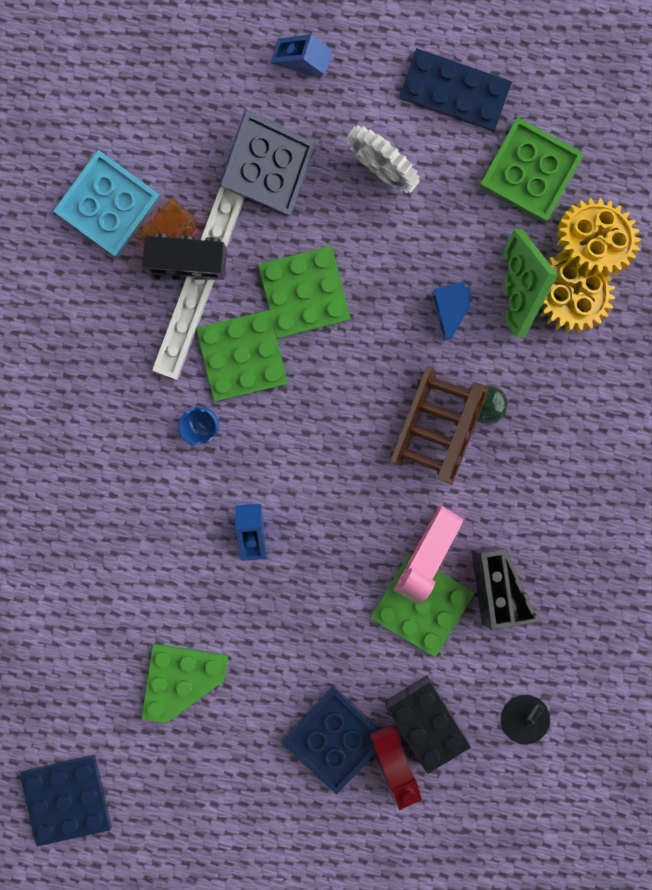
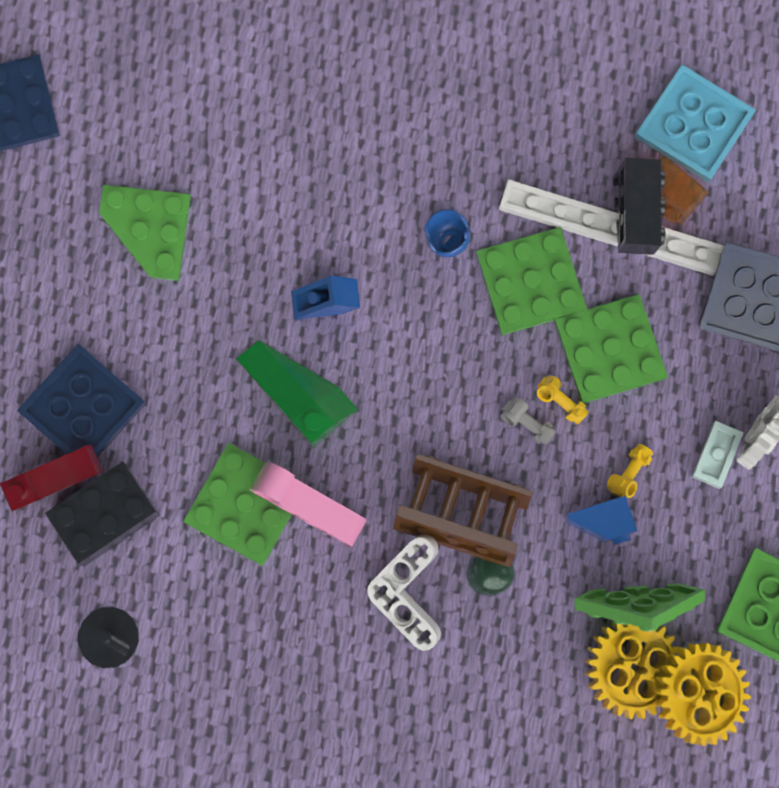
camera: 80 degrees right, 10 degrees down
black wedge [471,546,541,630] -> none
none -> green wedge [236,340,358,448]
none -> white beam [367,534,441,651]
none -> light grey bar [500,397,556,445]
none -> yellow bar [537,375,589,425]
none -> yellow bar [607,444,653,498]
none -> light aqua plate [692,421,744,489]

